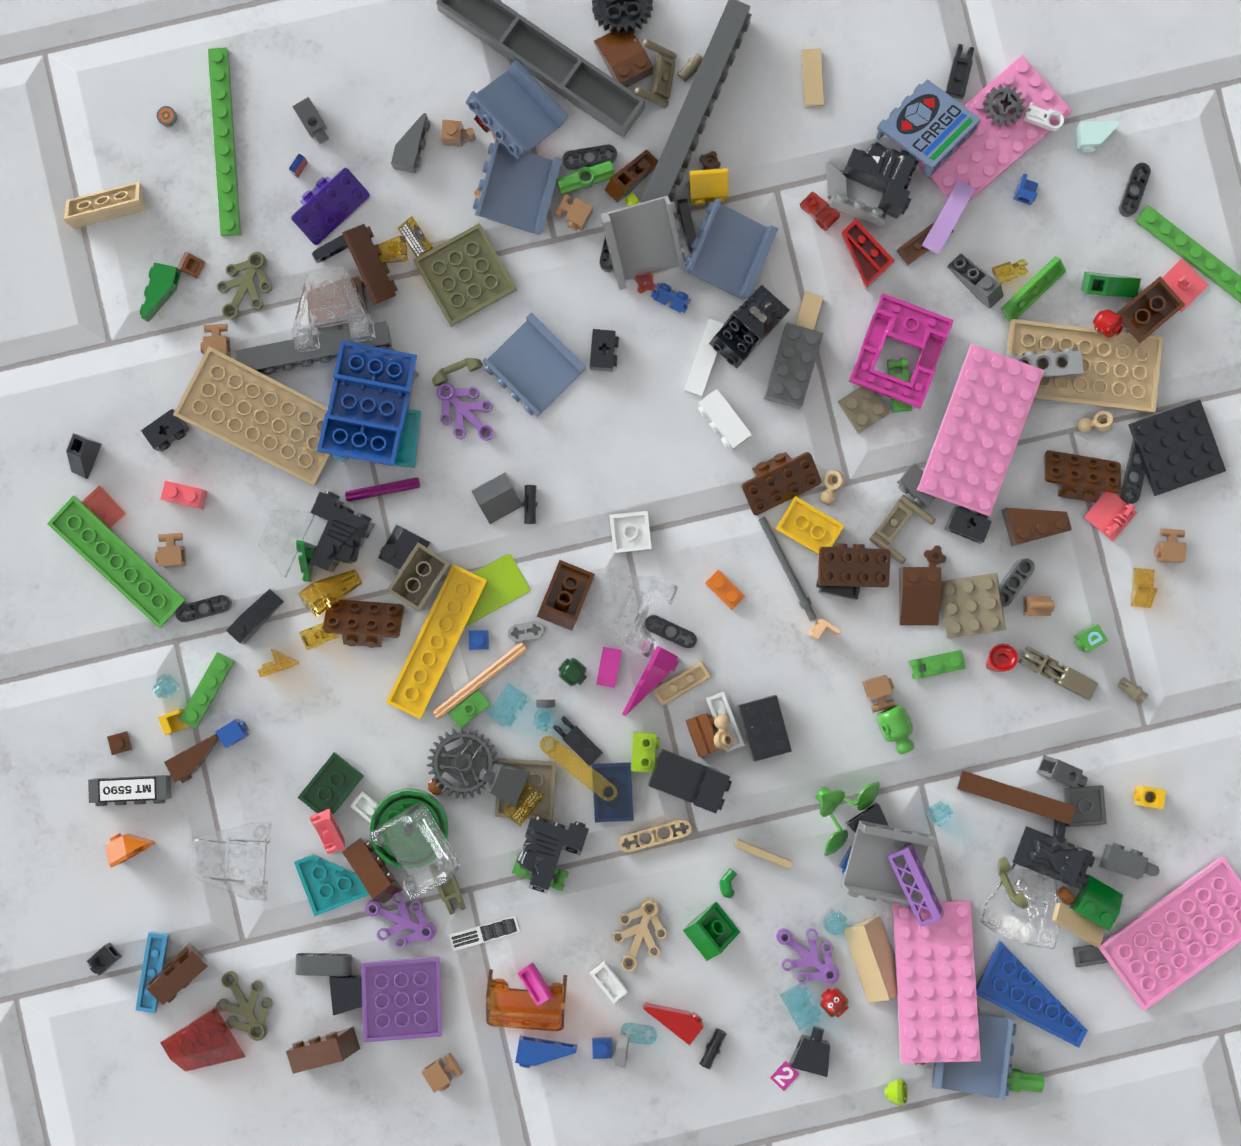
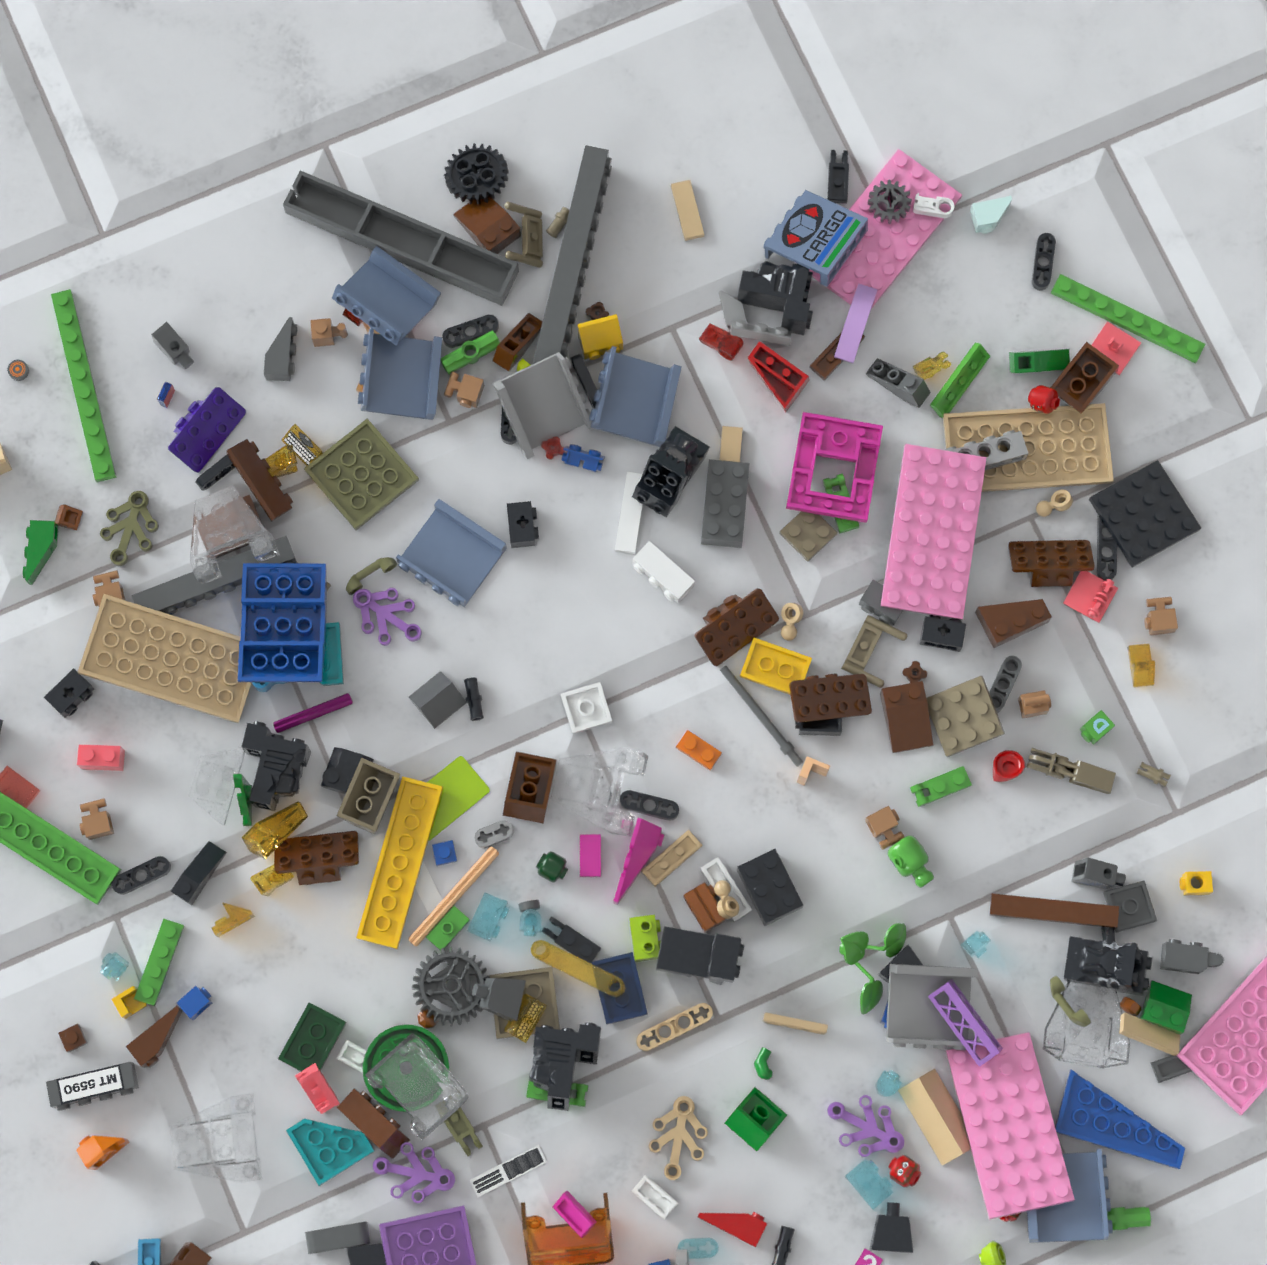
camera: 10 degrees left, 10 degrees down
blue panel [1013,174,1038,205] -> none

